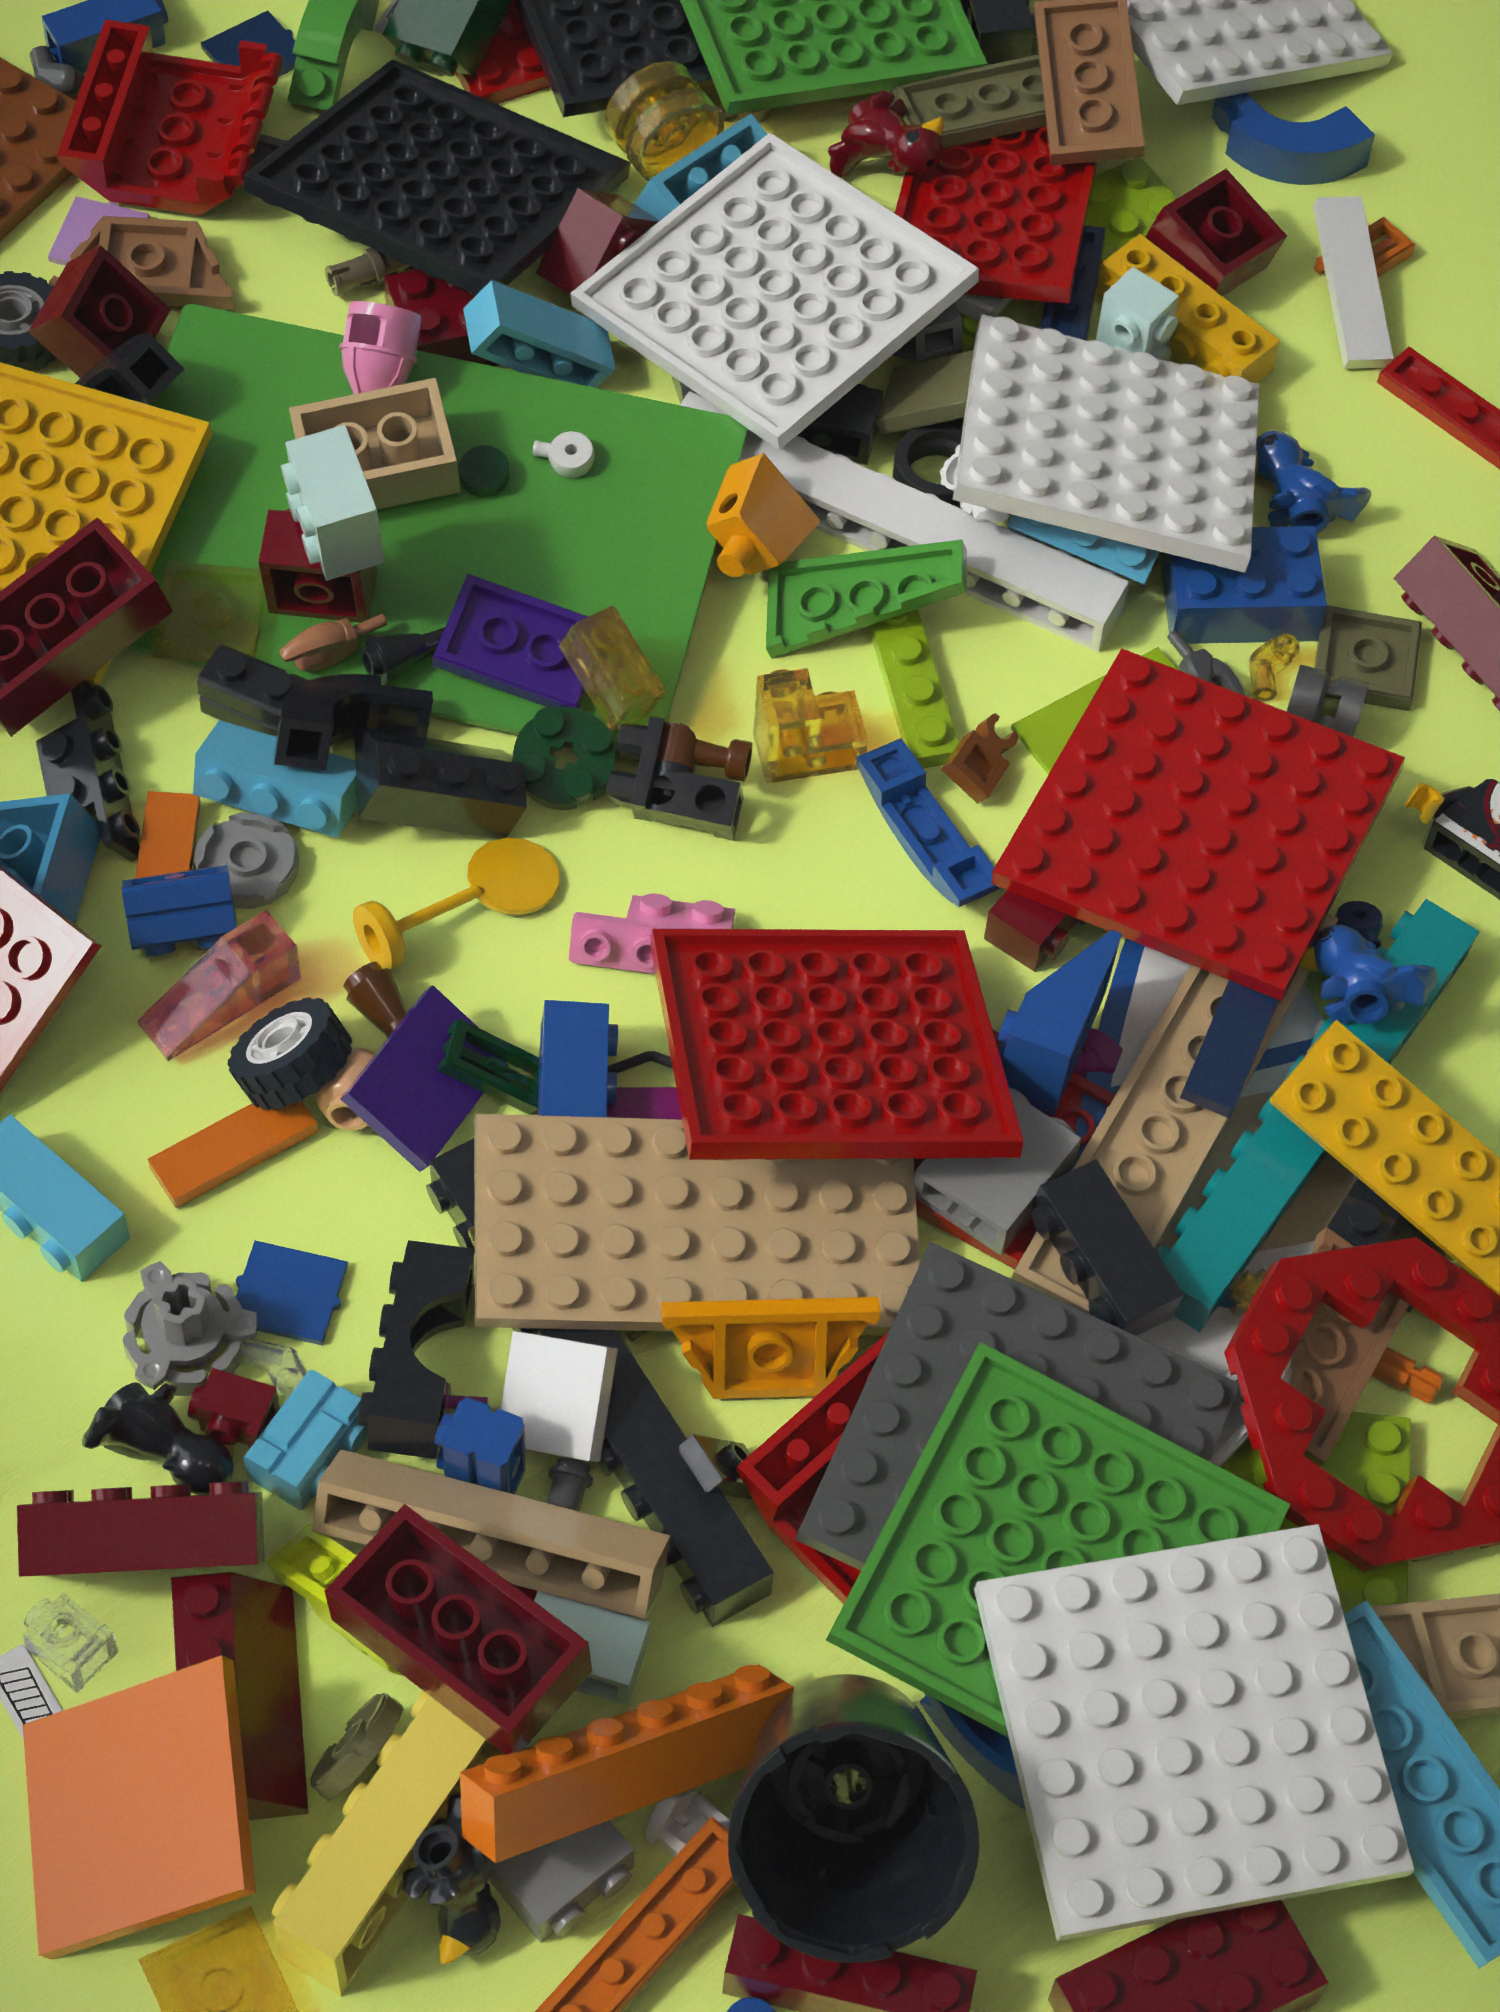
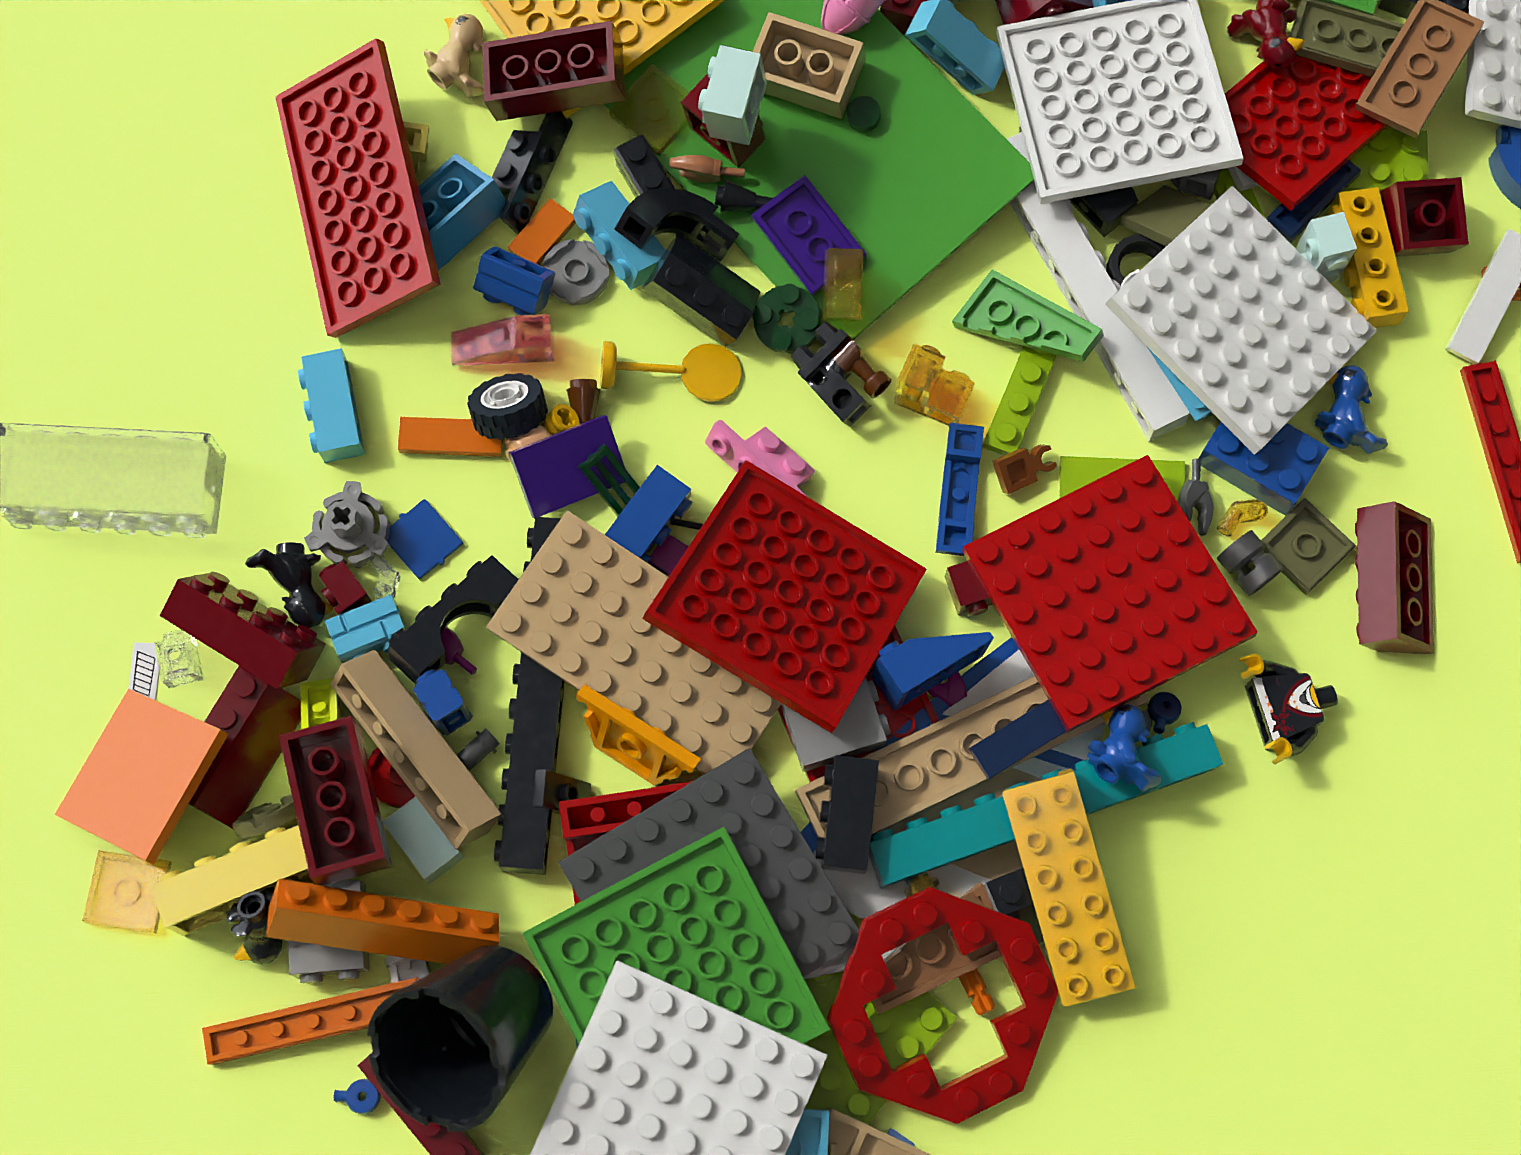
camera: 40 degrees right, 15 degrees up
white tile [501,1331,618,1462] -> none
white piece [533,431,595,478] -> none
light orange torso [706,453,821,577] -> none
none -> yellow bush [544,404,579,435]

